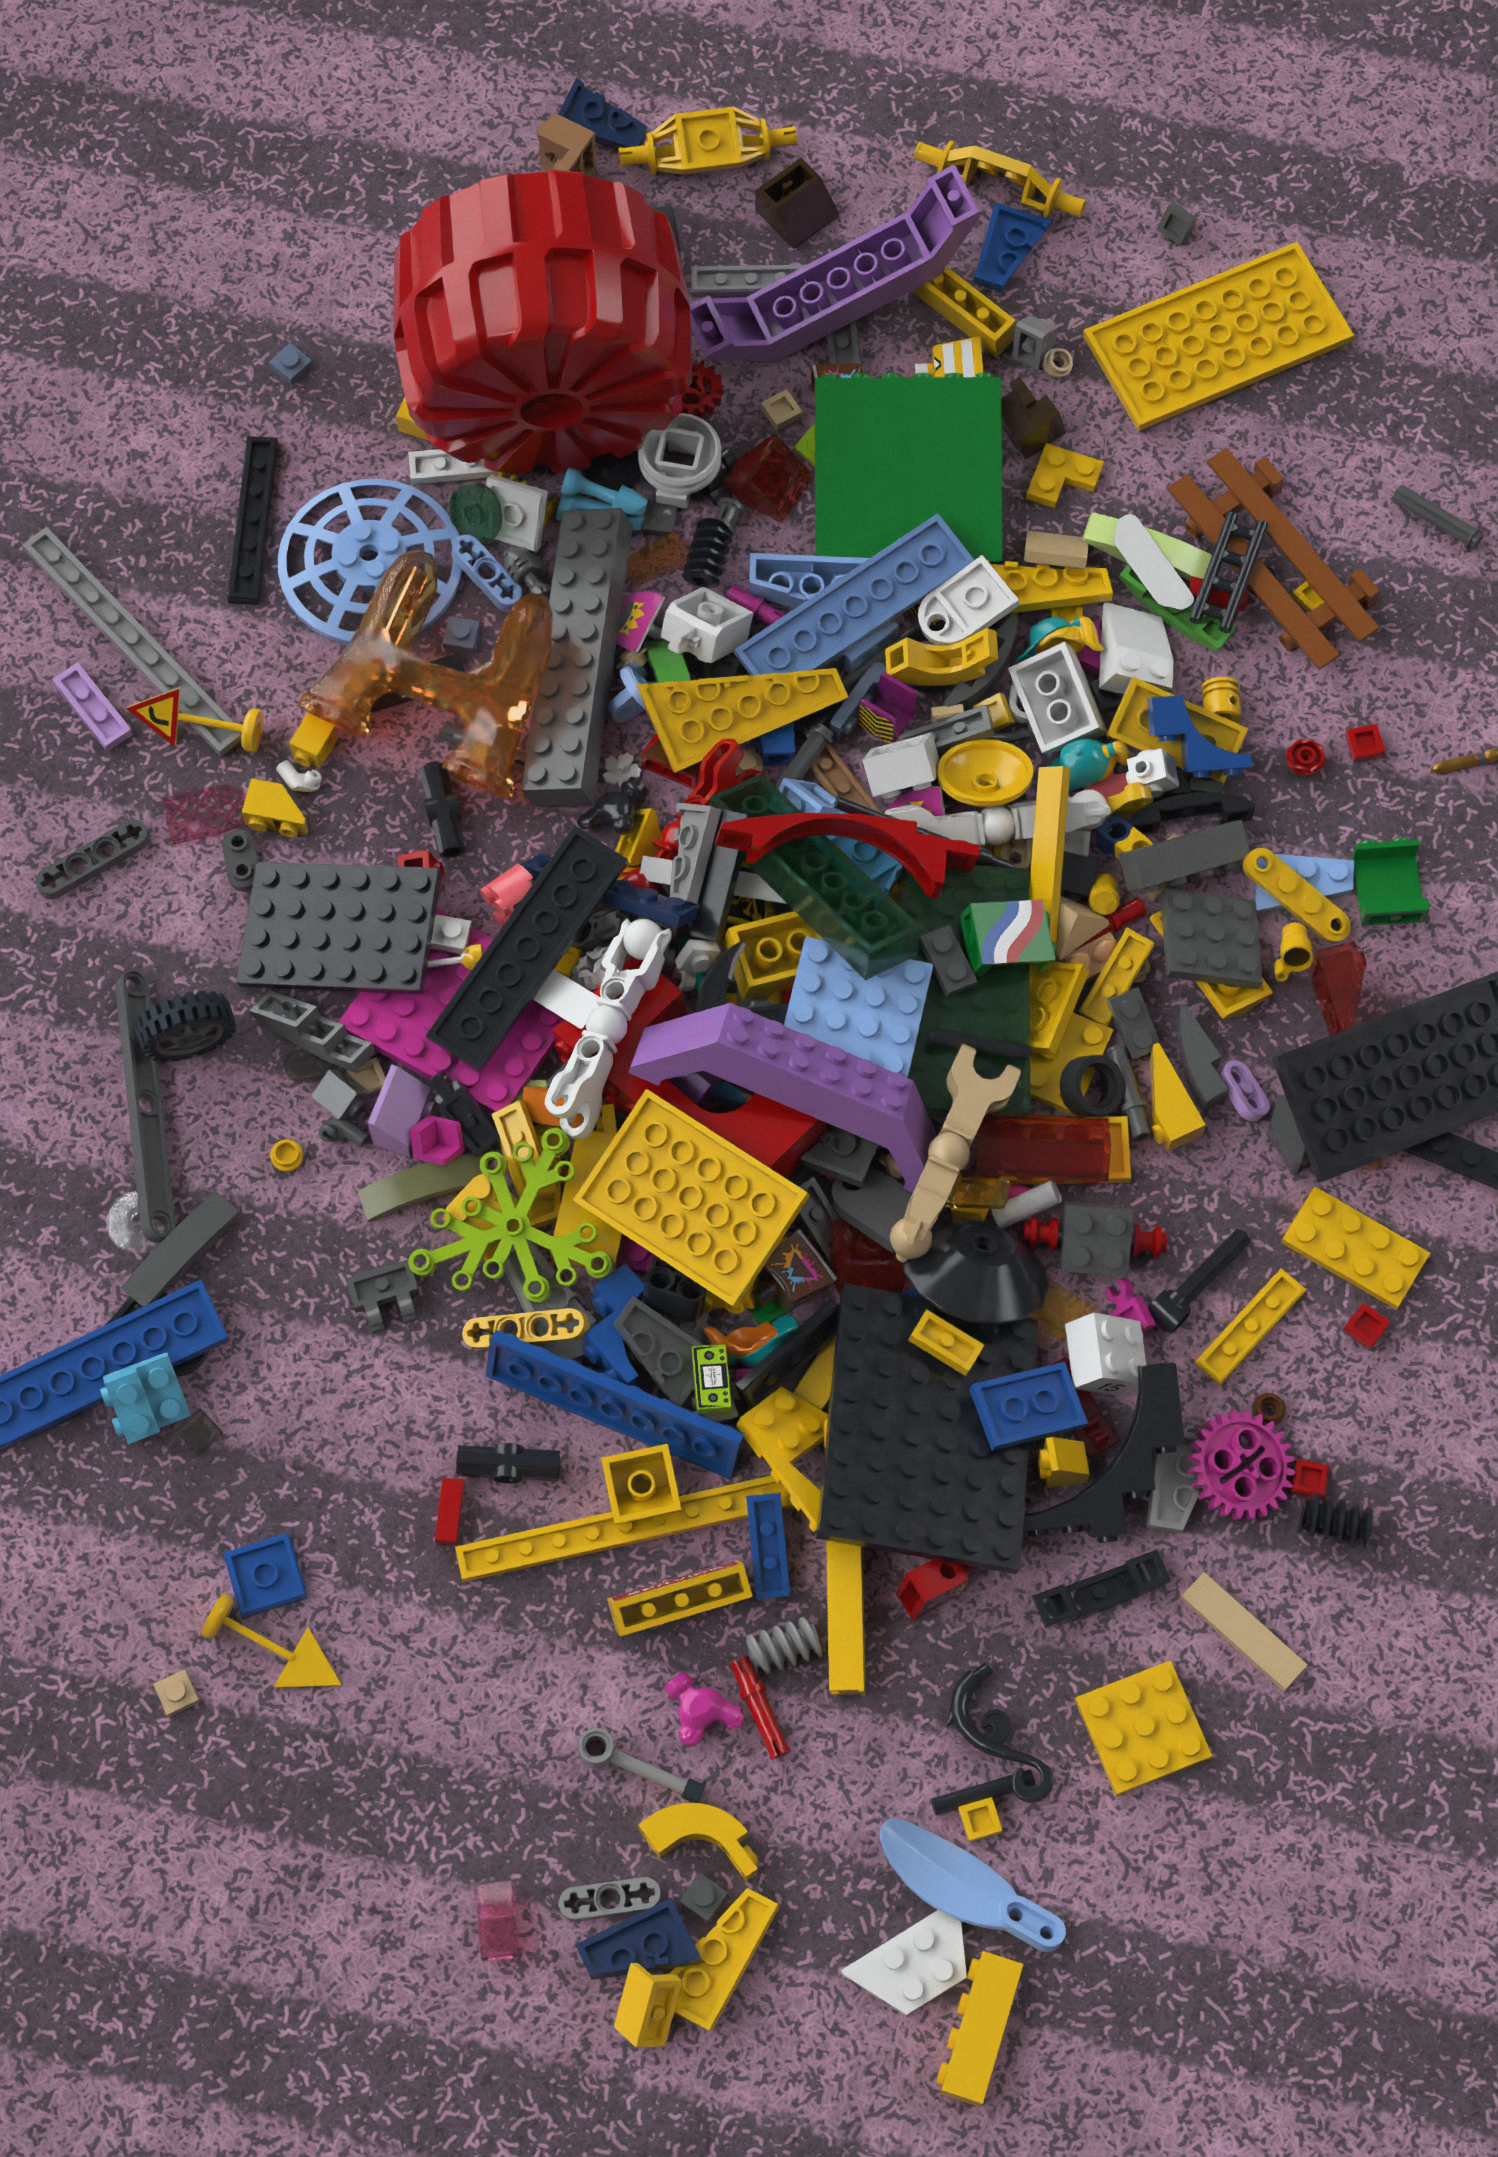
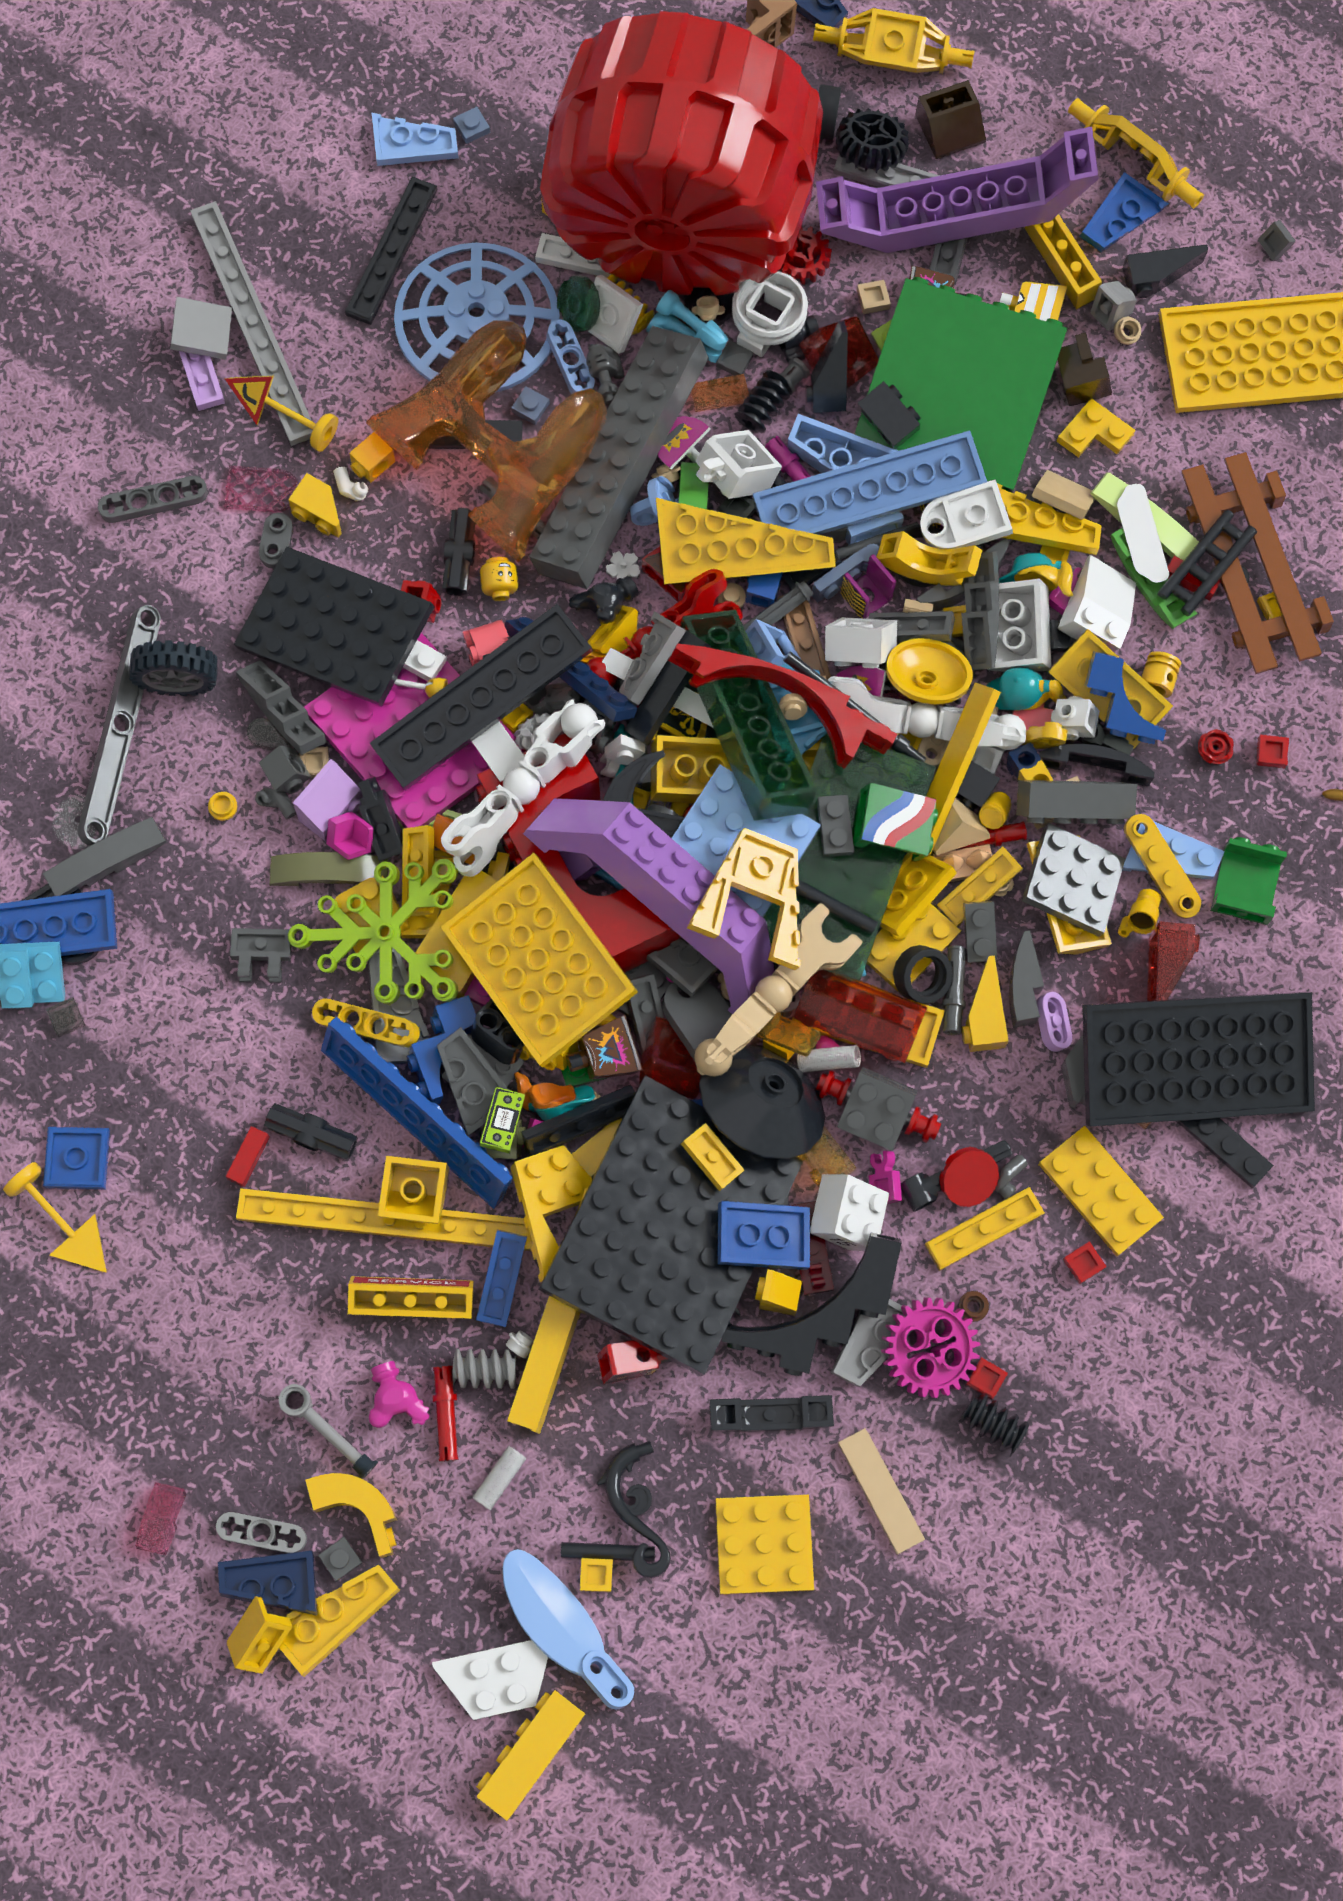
camera: 15 degrees right, 5 degrees up
none -> light grey tile [170,297,232,360]
none -> light blue wing [371,112,458,166]
none -> white piece [473,1446,526,1510]
none -> yellow head [480,557,518,601]
none -> white plate [506,1330,534,1358]
none -> wing [687,828,801,970]
none -> tan plate [692,296,725,321]
none -> tan plate [778,693,807,720]
none -> black slope [805,321,848,413]
none -> black gear [835,108,909,173]
none -> black brick [858,381,921,450]
none -> red tile [939,1147,999,1207]
none -> dark grey slope [961,551,999,670]
none -> dark grey arm [995,1155,1028,1199]
none -> black slope [1122,244,1208,298]

